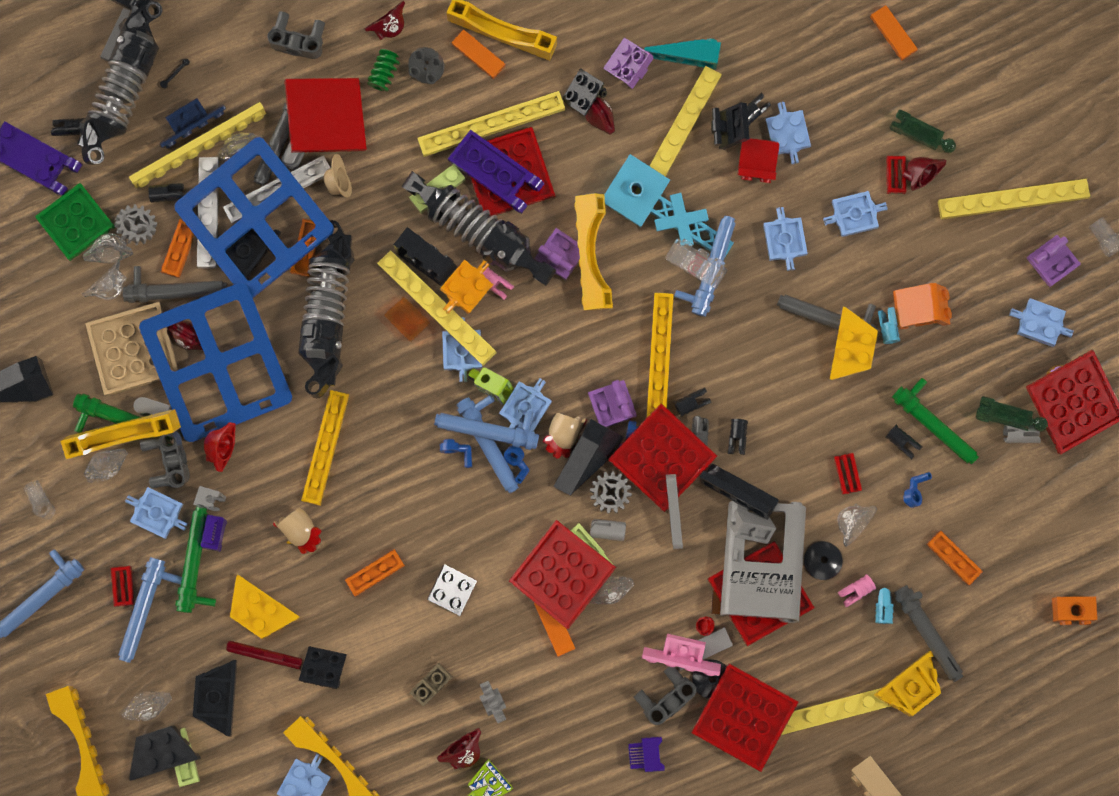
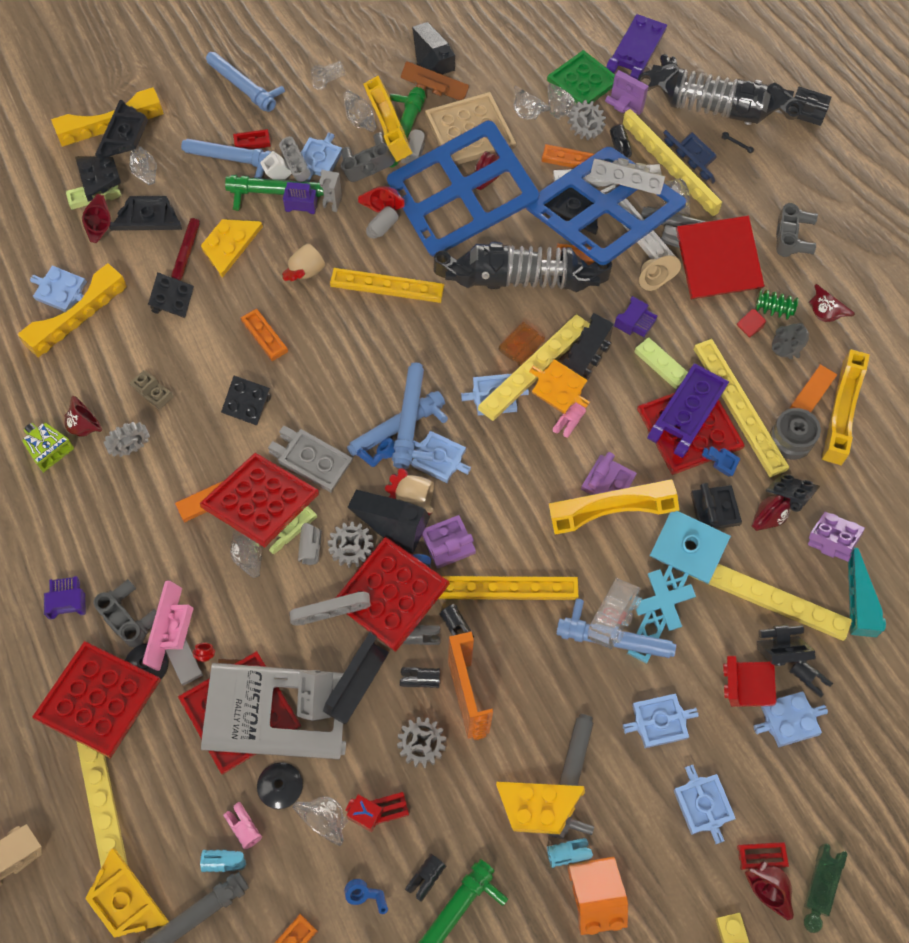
camera: 85 degrees right, 15 degrees down
dark grey cylinder [123,266,228,303] -> none
black piece [401,171,557,286] -> none
blue plate [440,439,472,468] -> none
lime torso [468,367,514,405] -> none
none -> dark red hat [82,194,111,243]
none -> black wing [95,100,148,159]
none -> white brick [260,151,292,180]
none -> light grey tile [268,426,353,493]
none -> light grey beam [279,136,311,182]
none -> red brick [345,794,383,832]
none -> light grey arm [366,206,398,239]
none -> light grey gear [397,717,446,768]
none -> dark orange bracket [401,61,469,101]
none -> orange panel [448,631,493,740]
none -> light grey bracket [590,158,666,195]
none -> medium lavender plate [605,70,649,115]
none -> dark purple piece [614,296,658,337]
none -> black plate [691,483,742,529]
none -> blue plate [702,446,740,477]
none -> red slope [737,308,766,338]
none -> dark grey wheel [770,408,821,460]

